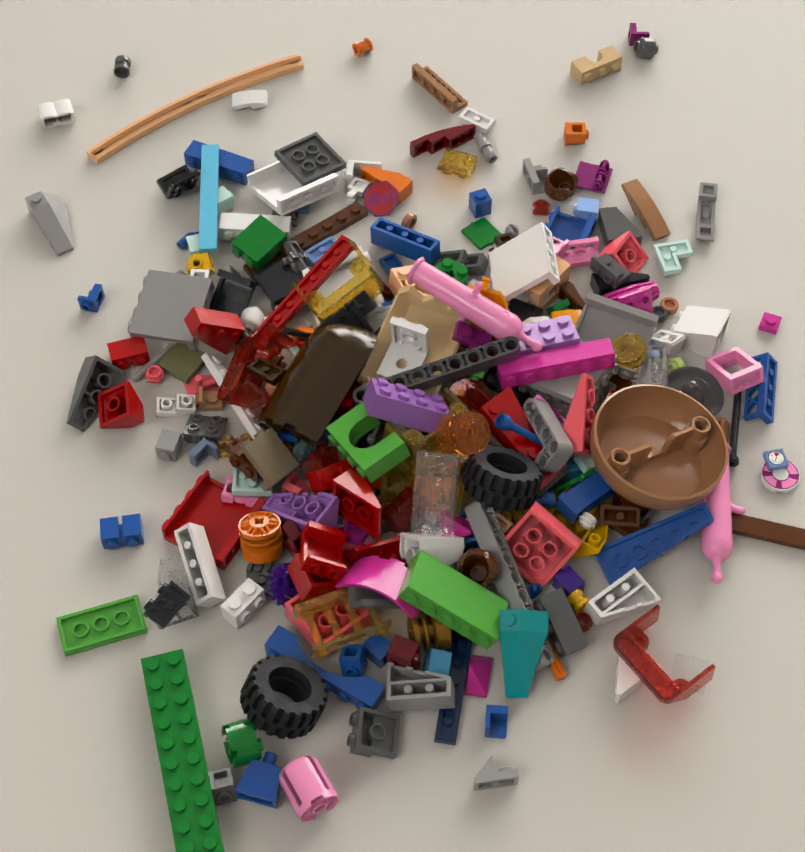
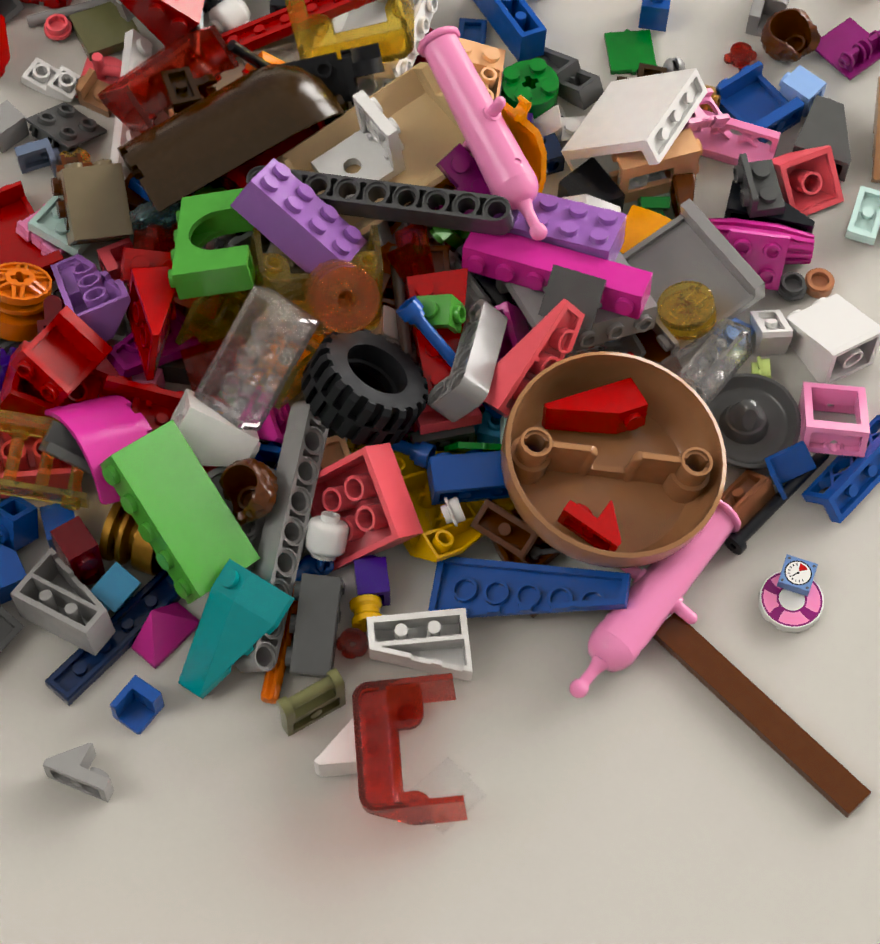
camera: 30 degrees right, 5 degrees up
none -> olive plate [276,668,346,737]
none -> white head [304,511,349,561]
none -> bright green bracket [414,294,466,334]
none -> dark grey piece [538,264,607,331]
none -> red slope [542,377,648,434]
none -> red slope [557,500,622,552]
none -> blue bracket [764,441,816,500]

